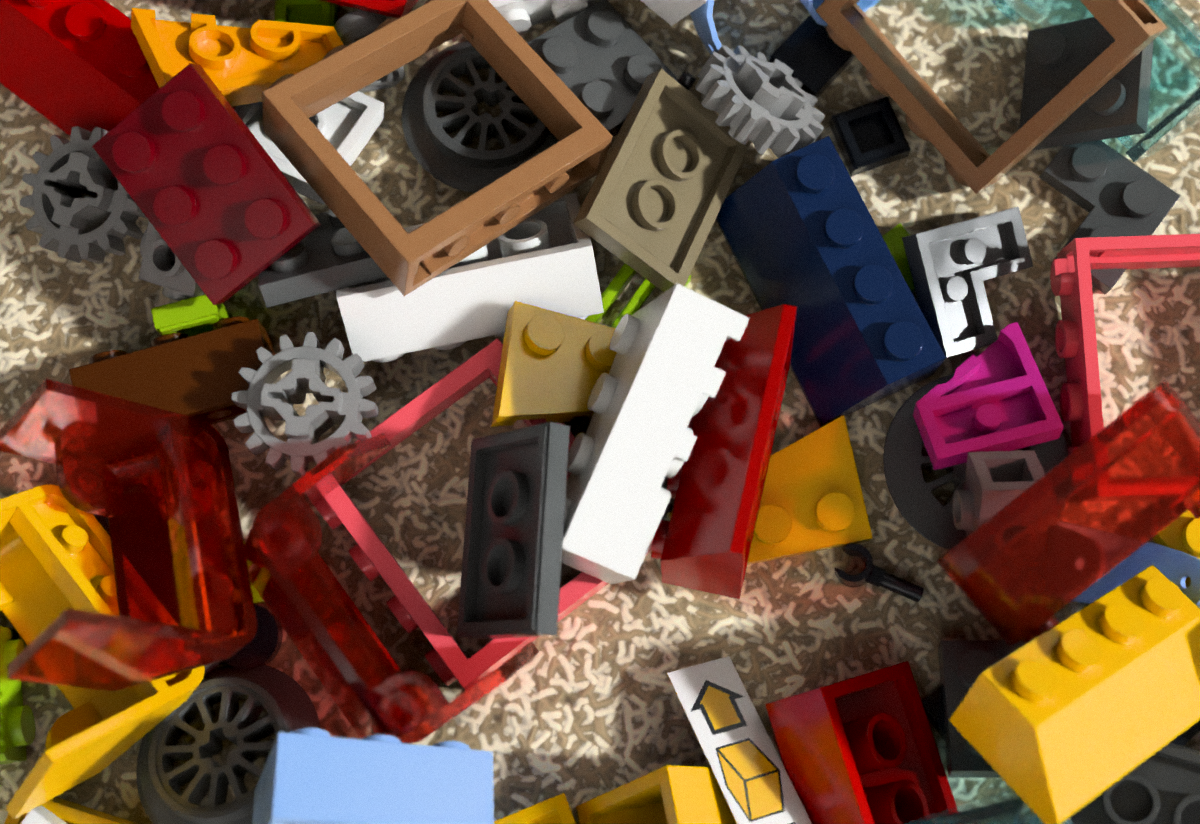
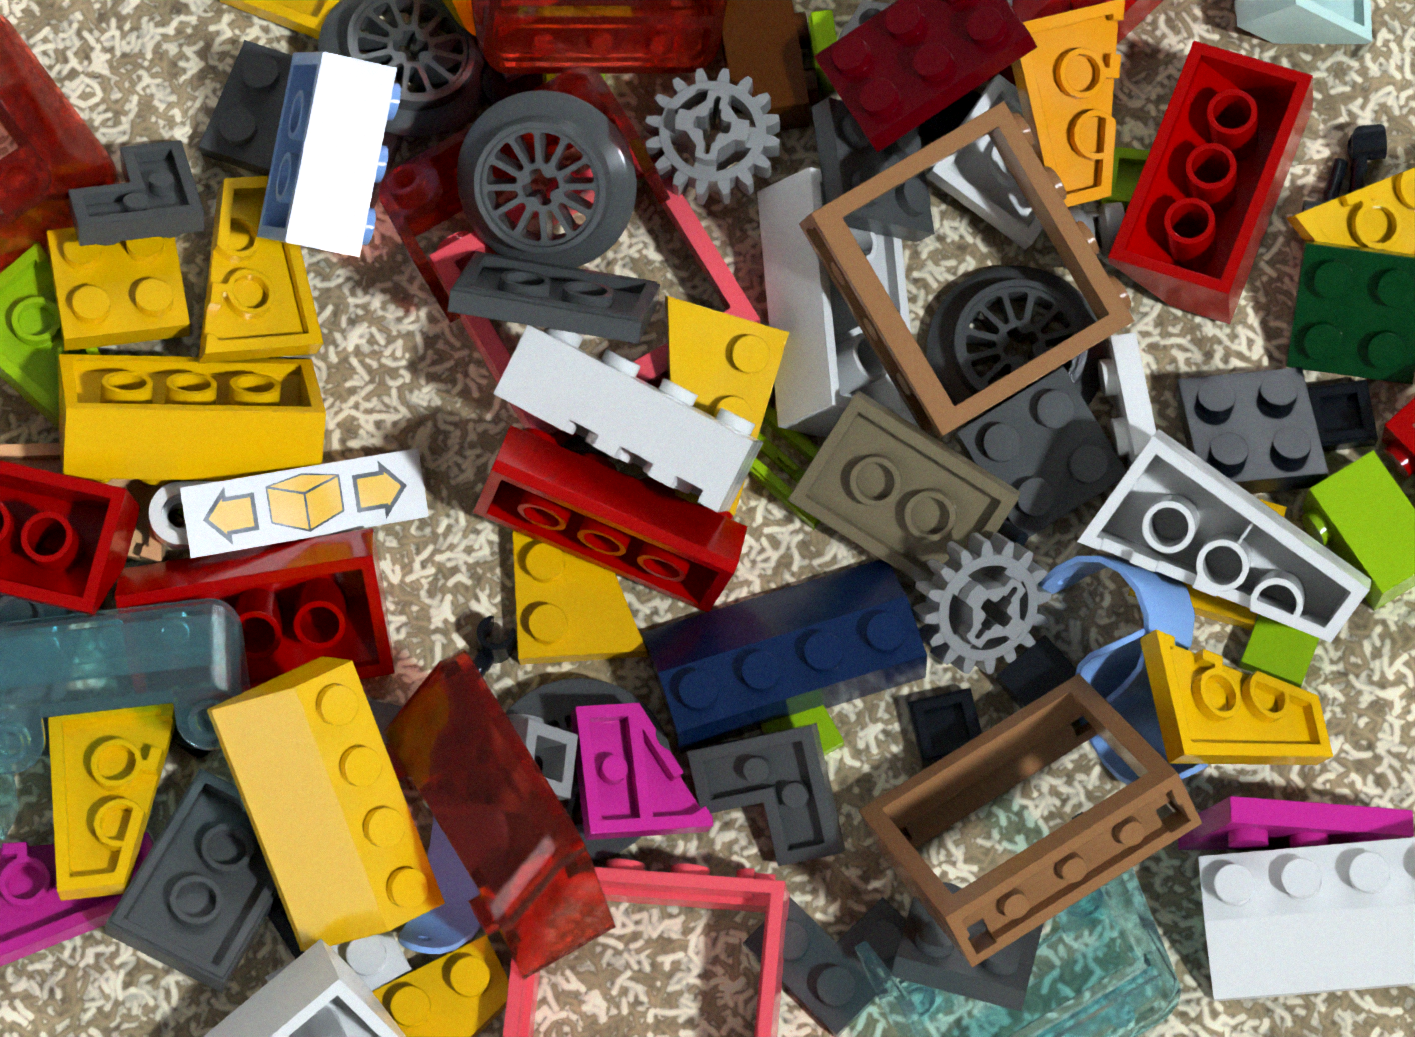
camera: 100 degrees right, 5 degrees down
none -> dark grey piece [457,90,637,268]

